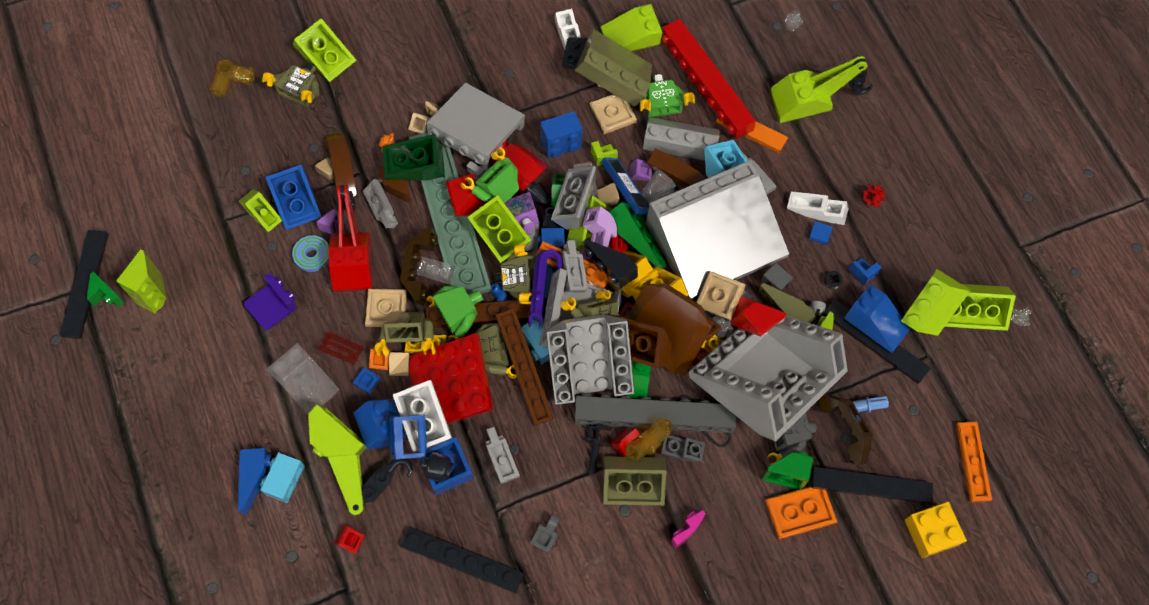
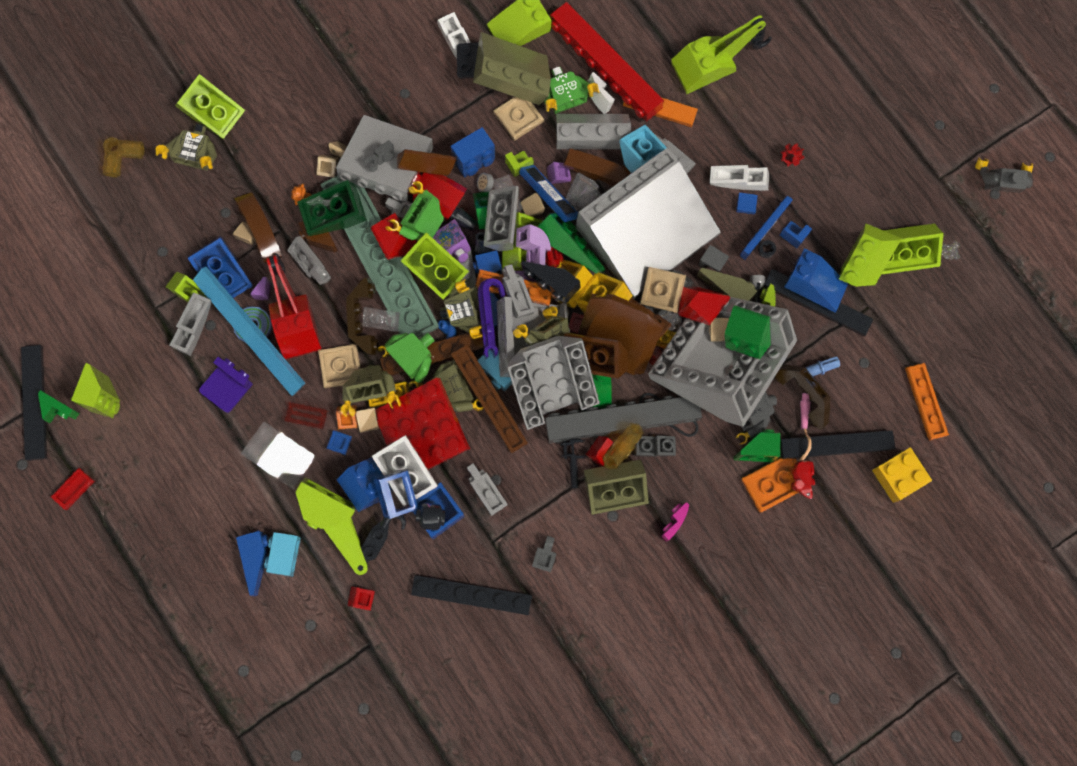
camera: 15 degrees left, 10 degrees up
none -> red tile [51,468,95,510]
none -> light grey slope [169,293,212,356]
none -> dark azure tile [193,267,305,396]
none -> dark grey plate [363,140,395,172]
none -> reddish brown slope [397,149,456,176]
none -> tile [477,173,494,192]
none -> white slope [588,72,615,114]
none -> tan slope [709,318,729,341]
none -> green slope [724,306,771,360]
none -> blue tile [740,196,793,260]
none -> red animal [791,428,815,499]
none -> bright pink animal [800,393,811,429]
none -> dark grey torso [975,158,1034,193]

